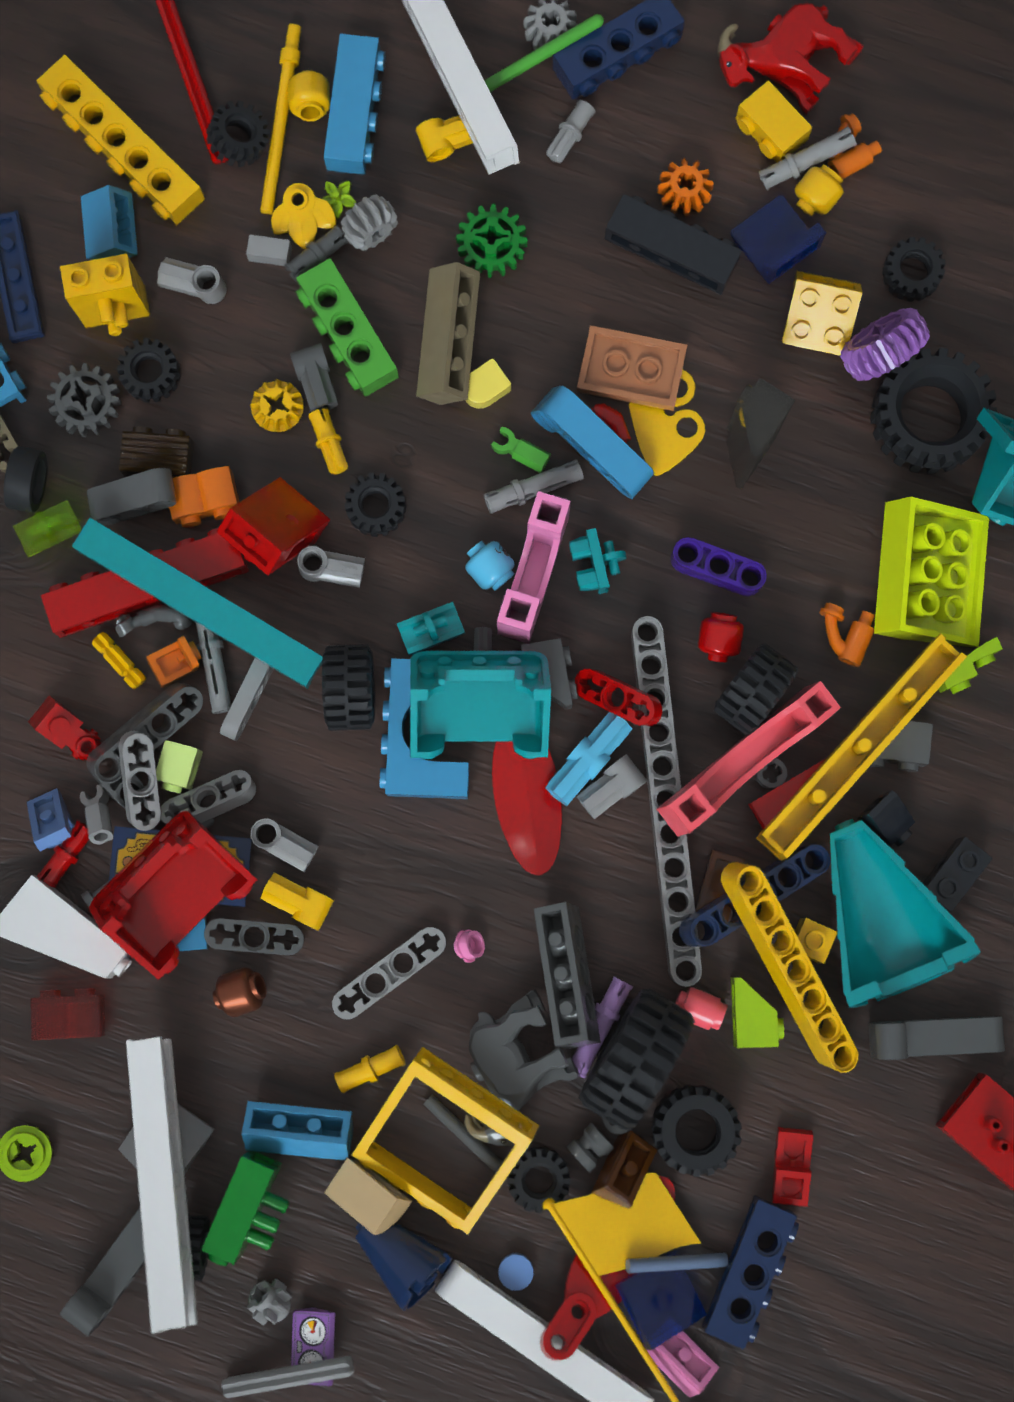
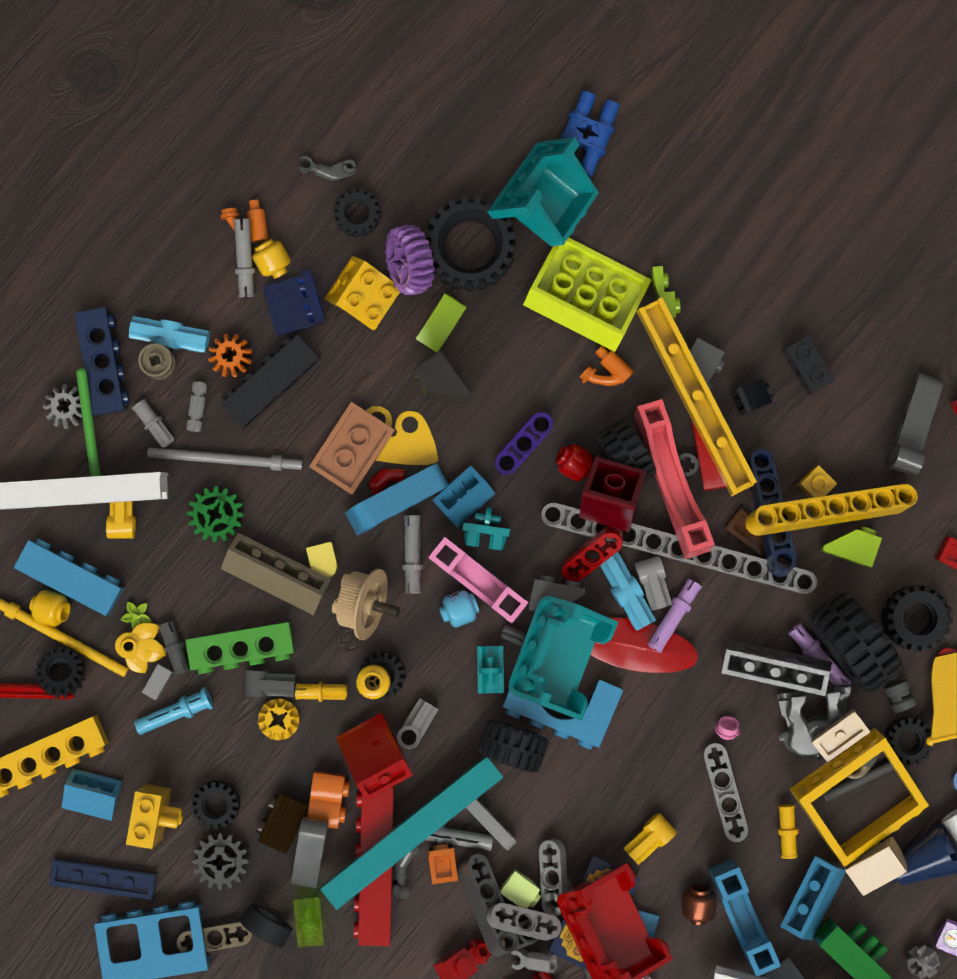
camera: 75 degrees left, 5 degrees up
yellow axle [92,632,146,689] -> none
light grey piece [157,257,227,304] -> none
dark grey beam [204,918,304,955] -> none
light grey piece [250,818,319,872] -> none
light grey gear [340,194,398,251] -> none
bright green bar [491,427,551,473] -> none
reddish brown slope [592,1130,657,1209] -> none
coral brick [675,986,728,1030] -> none
red animal [717,3,864,115] -> none
yellow brick [736,80,812,162] -> none
teal cone [830,819,981,1008] -> none
none -> medium azure piece [129,316,210,353]
none -> medium azure pin [134,687,214,735]
none -> dark tan wheel [138,343,177,380]
none -> light grey bar [147,447,303,471]
none -> light grey axle [186,381,207,432]
none -> dark grey arm [299,156,356,181]
none -> tan piece [332,569,400,640]
none -> yellow head [356,664,391,699]
none -> lime slope [416,292,467,352]
none -> dark azure brick [432,466,496,528]
none -> dark red slope [579,456,647,532]
none -> lavender pin [647,579,702,653]
none -> dark azure arch [708,859,781,977]
none -> tan plate [811,709,870,763]

